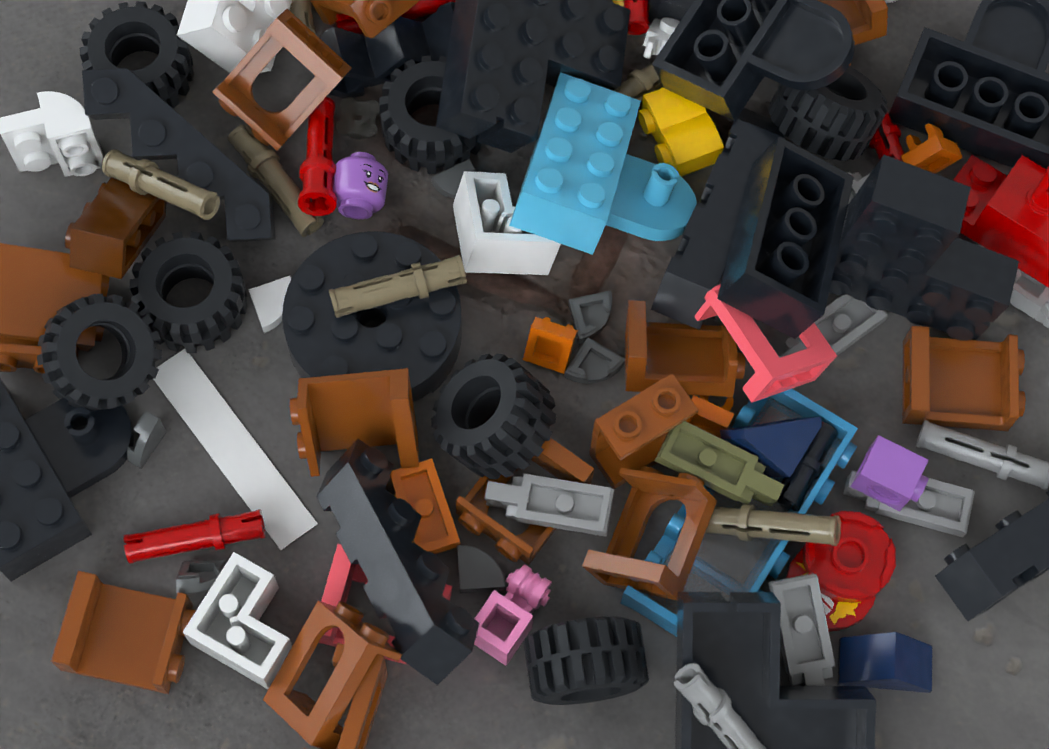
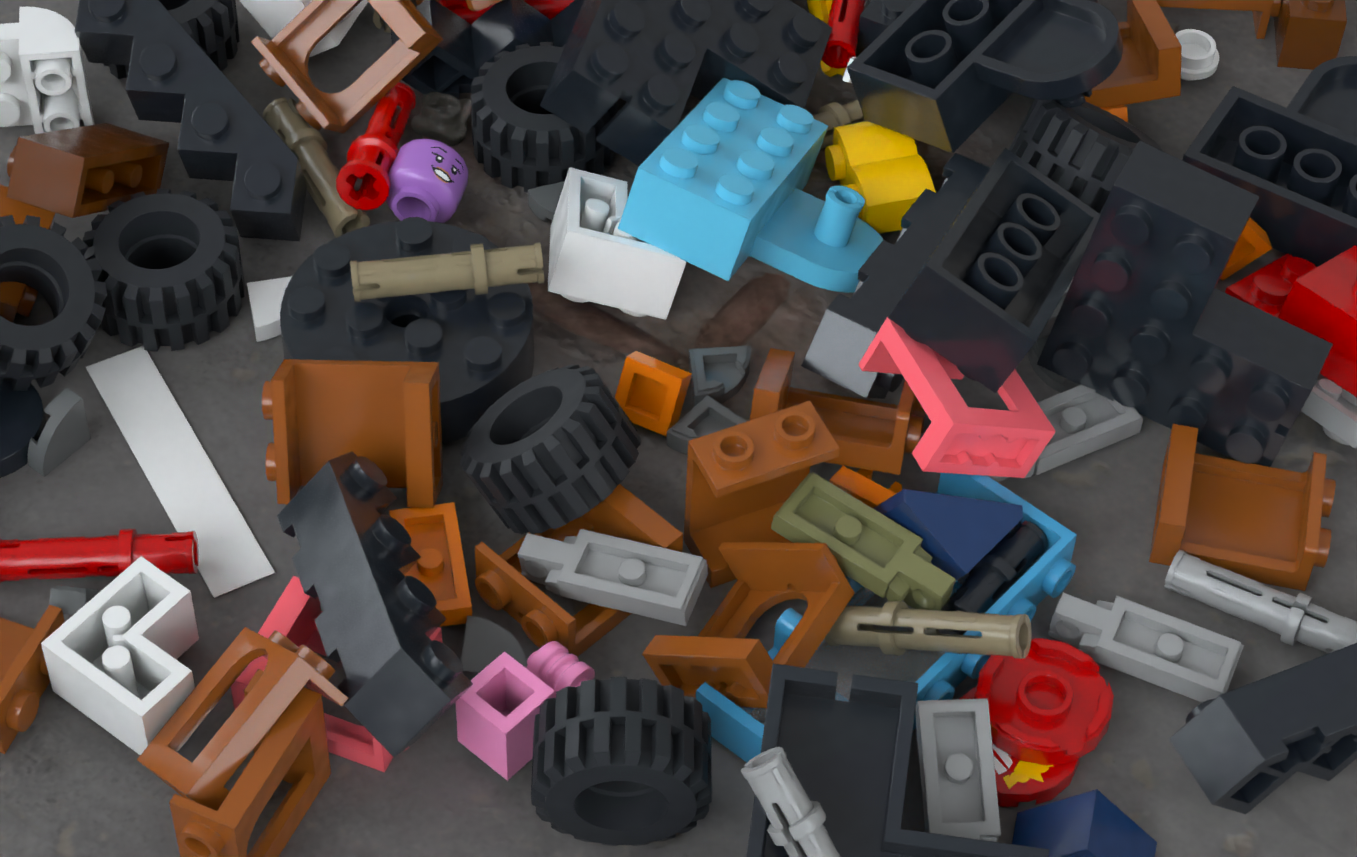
camera: 10 degrees right, 20 degrees down
dark tan pin [102,149,220,220] -> none
medium lavender brick [850,435,929,512] -> none

